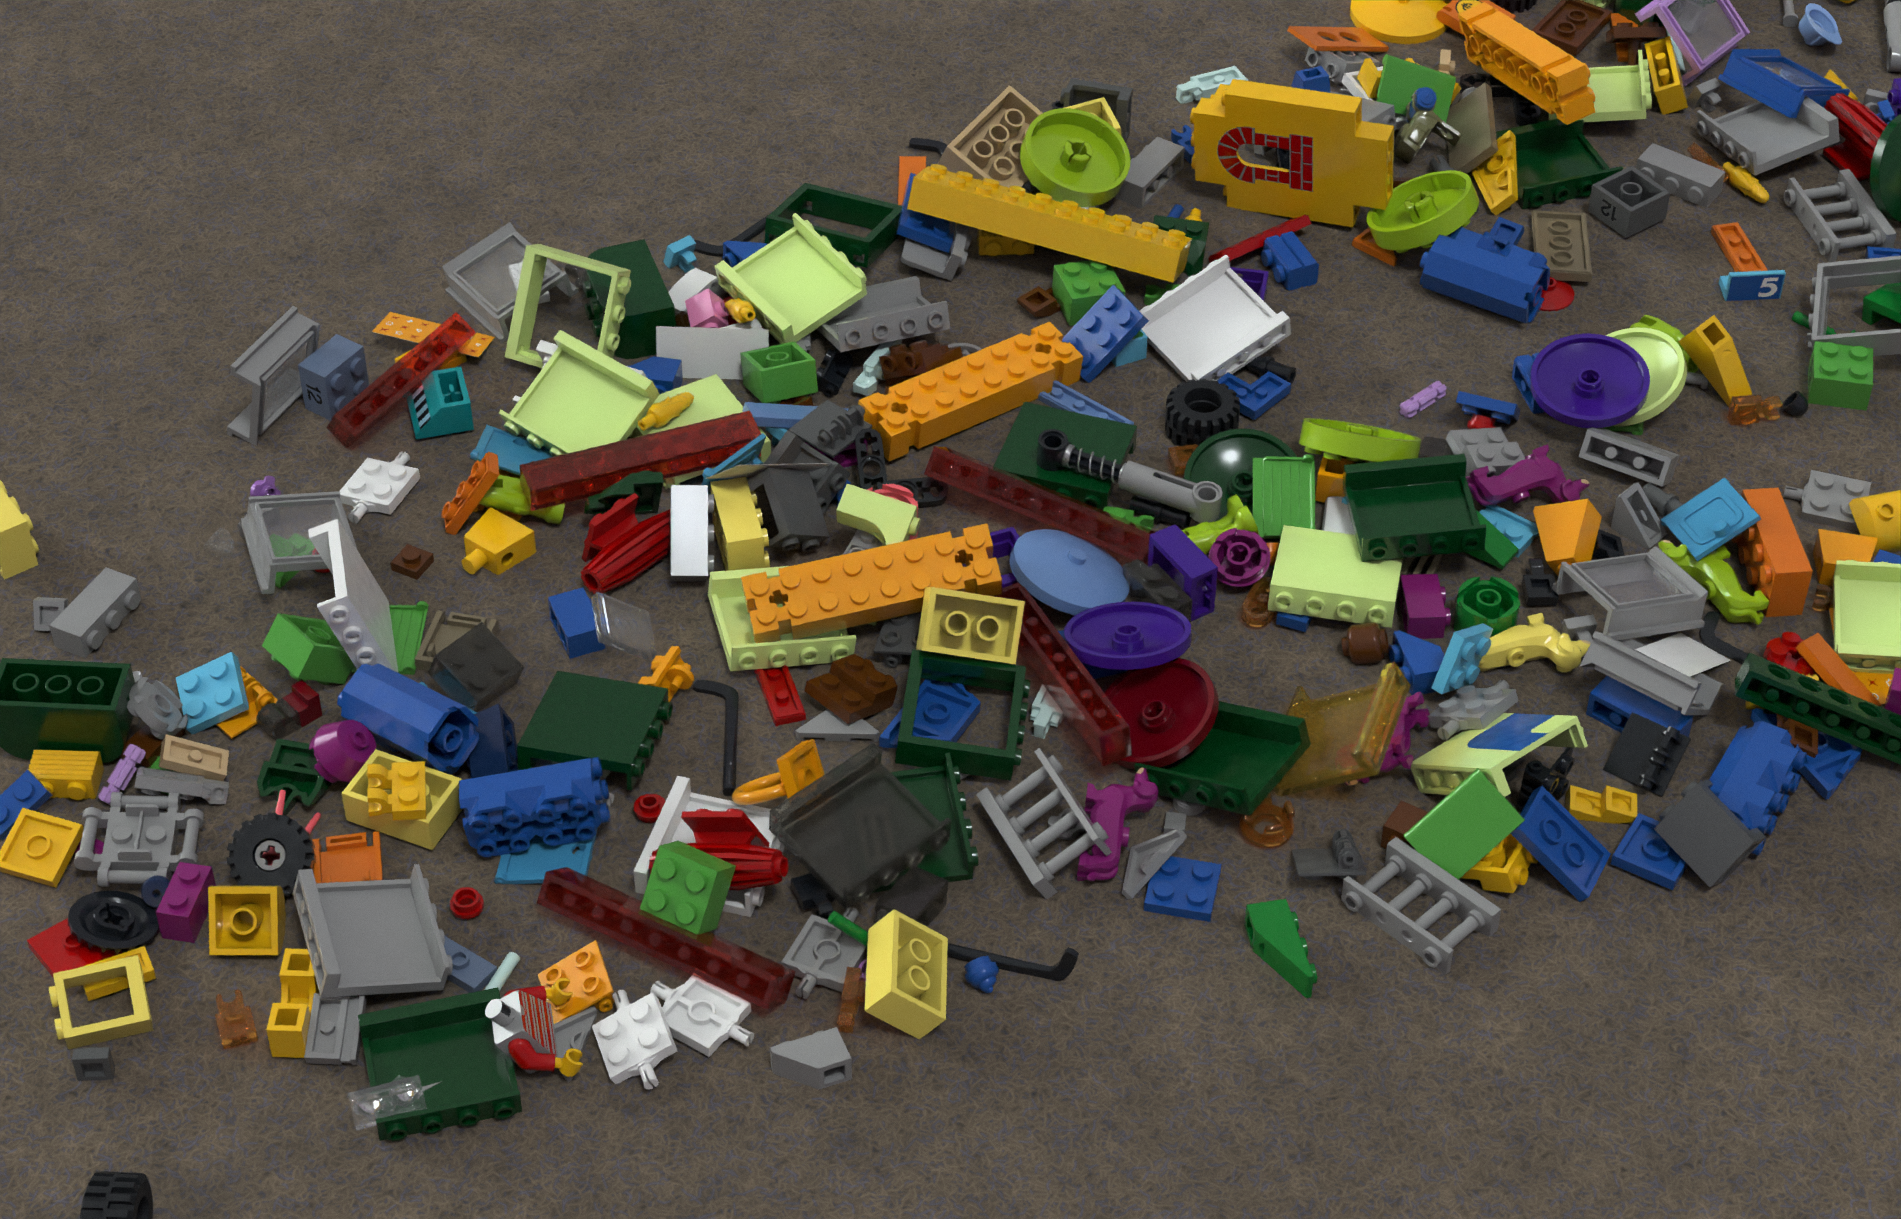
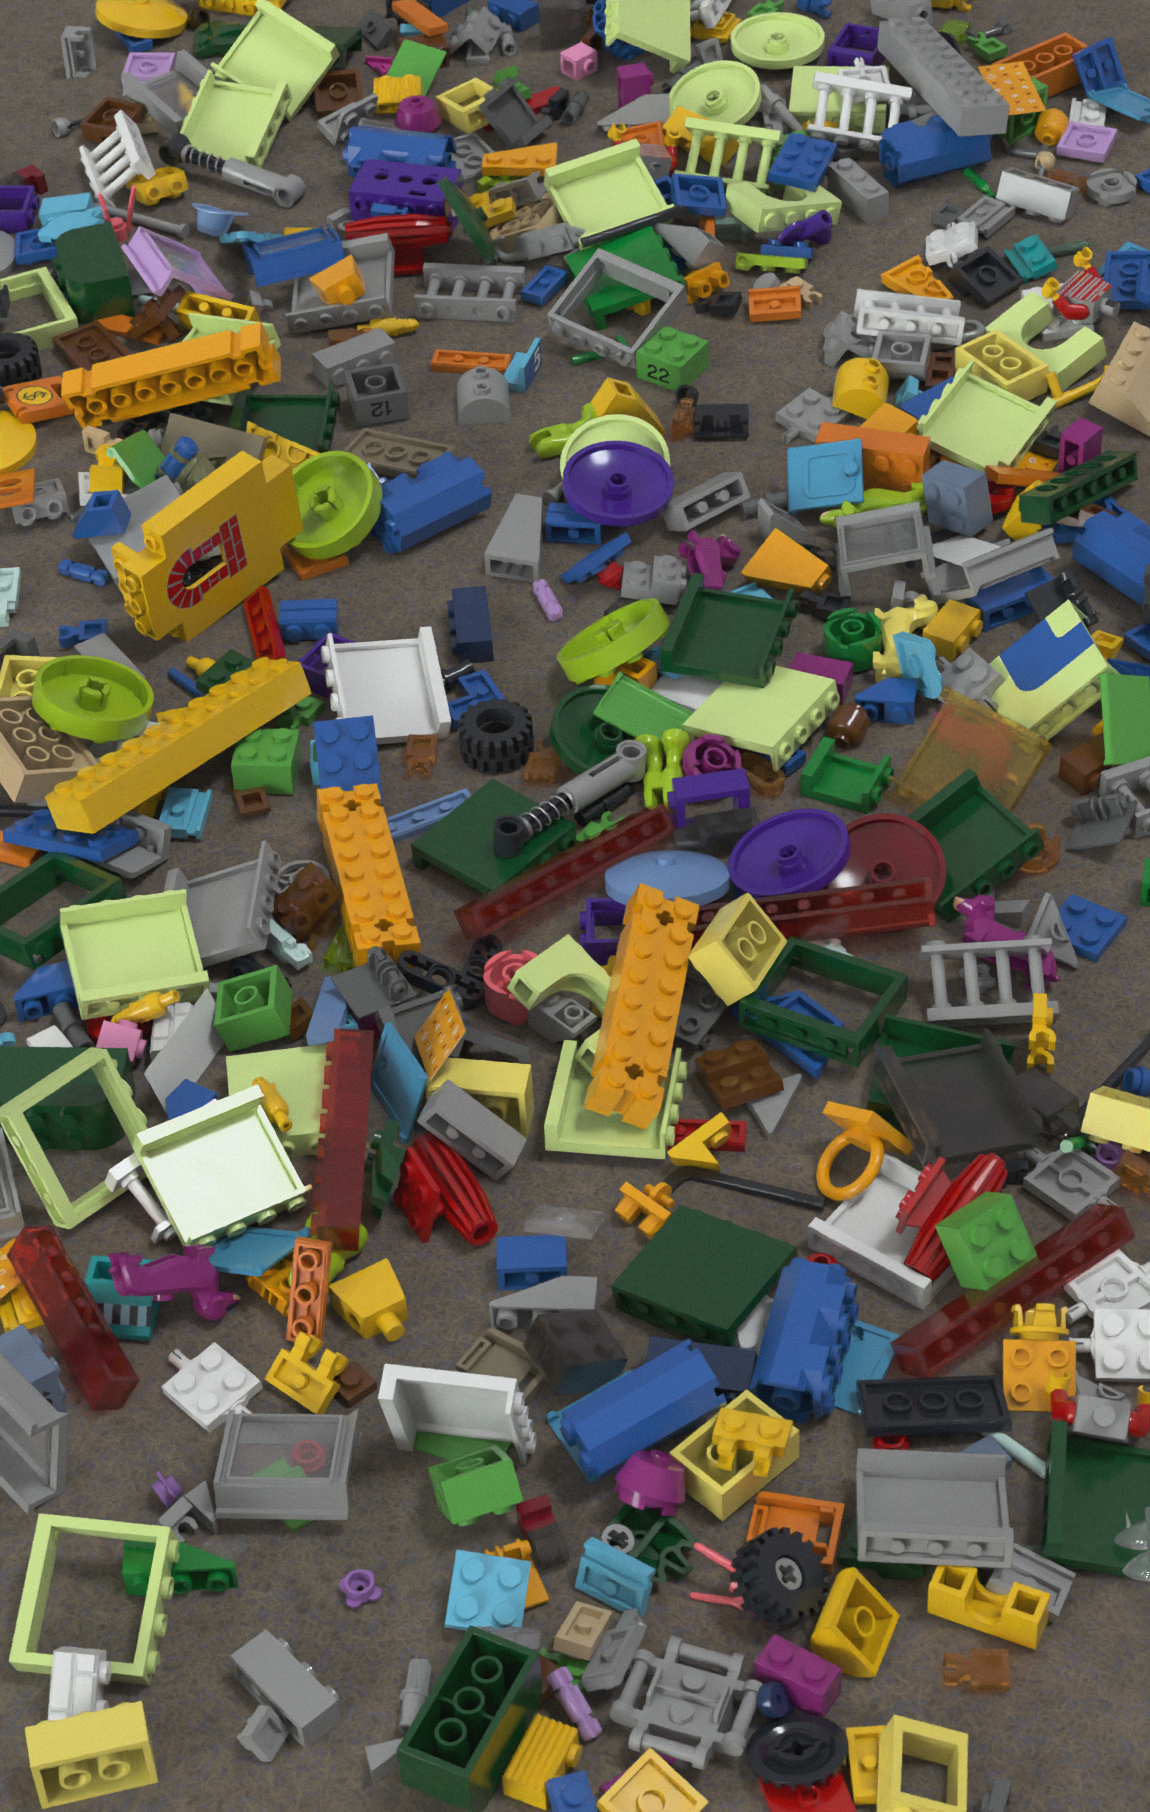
camera: 65 degrees left, 0 degrees up
none -> yellowish green window [9,1513,180,1685]
none -> white brick [48,1646,112,1721]
none -> magenta animal [109,1244,241,1321]
none -> green slope [122,1540,239,1597]
none -> light grey tile [153,1496,198,1542]
none -> medium azure plate [159,787,213,839]
none -> medium azure tile [220,231,282,245]
none -> yellow plate [264,1331,350,1415]
none -> light orange torso [309,255,366,306]
none -> medium lavender plate [339,1569,382,1609]
none -> clear orange plate [405,734,439,778]
none -> dark blue brick [447,586,494,664]
none -> light grey brick [456,366,511,426]
none -> light grey slope [484,494,543,583]
none -> light grey slope [489,1276,599,1333]
none -> medium azure plate [575,1537,656,1618]
none -> light grey bush [599,1524,634,1555]
none -> yellow slope [667,1112,732,1172]
none -> black hinge [694,404,749,439]
none -> green panel [800,737,894,814]
none -> black tile [856,1375,1012,1437]
none -> sand blue brick [922,460,993,537]
none -> yellow brick [923,599,983,661]
none -> yellow piece [1010,1303,1069,1341]
none -> yellow plate [1027,993,1056,1074]

